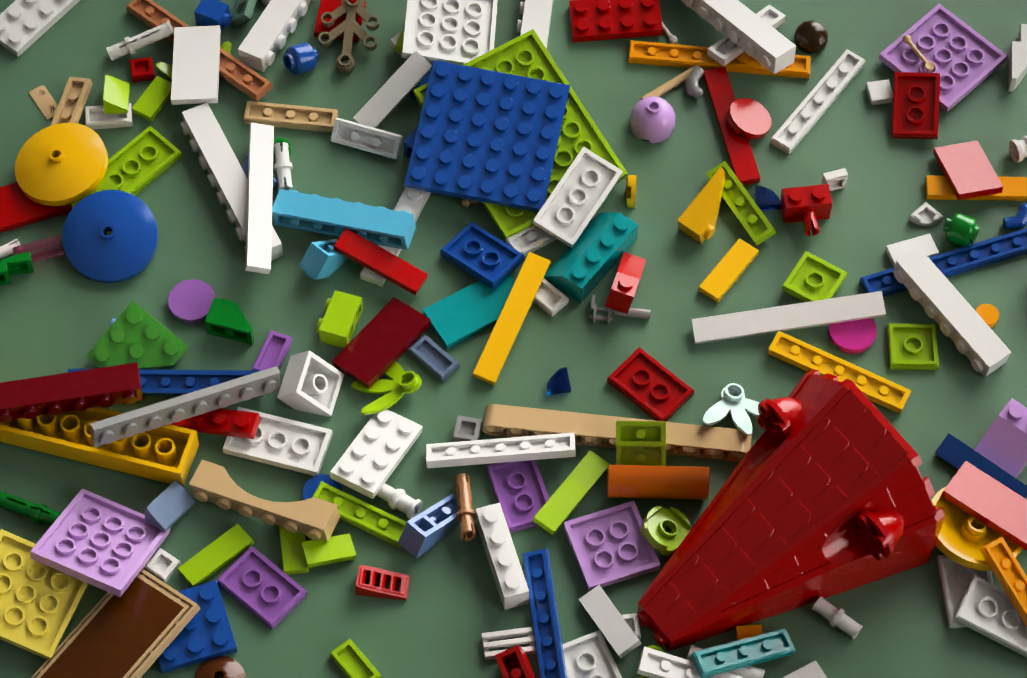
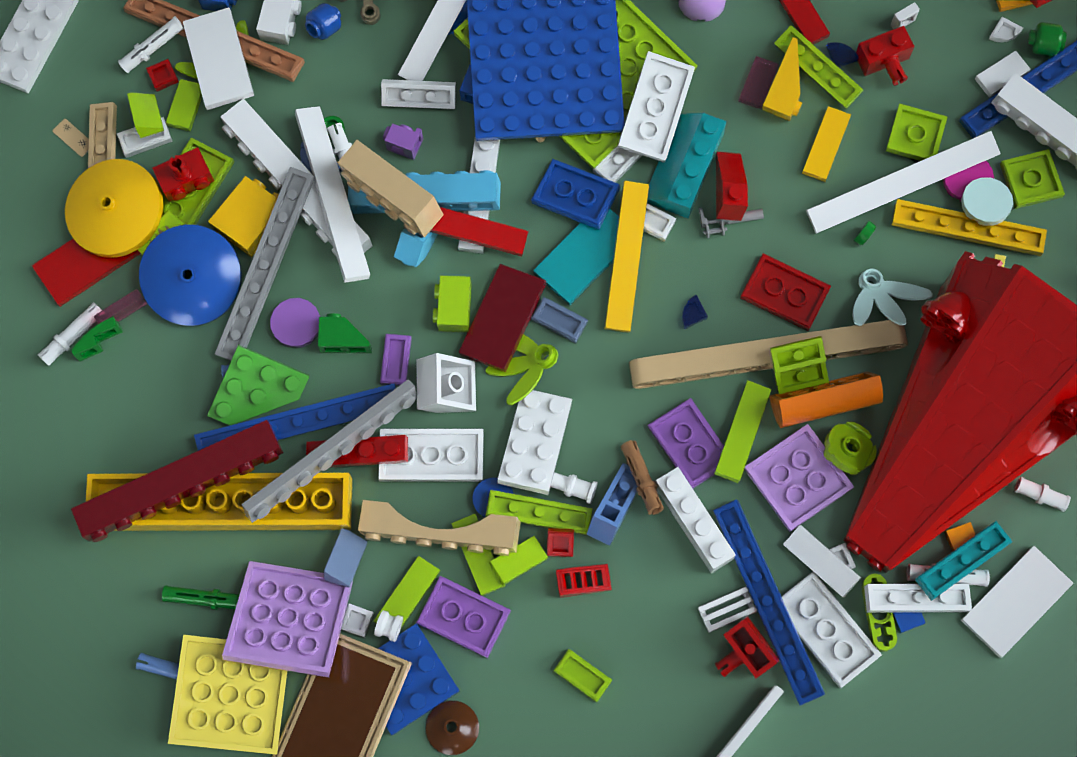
camera: 10 degrees left, 15 degrees up
tan tile [243,101,338,133] -> none
white plate [426,433,576,468] -> none
light grey plate [453,415,482,442] -> none
yellow tile [626,175,636,208] -> none
none -> red brick [152,147,214,202]
none -> yellow brick [208,176,279,258]
none -> light grey plate [215,167,315,360]
none -> tan brick [337,140,444,238]
none -> white wheel [374,610,403,642]
none -> medium lavender brick [383,123,424,160]
none -> red tile [547,528,574,557]
none -> clear pink tile [739,56,779,110]
none -> green tile [853,221,876,246]
none -> light aqua tile [961,178,1013,226]

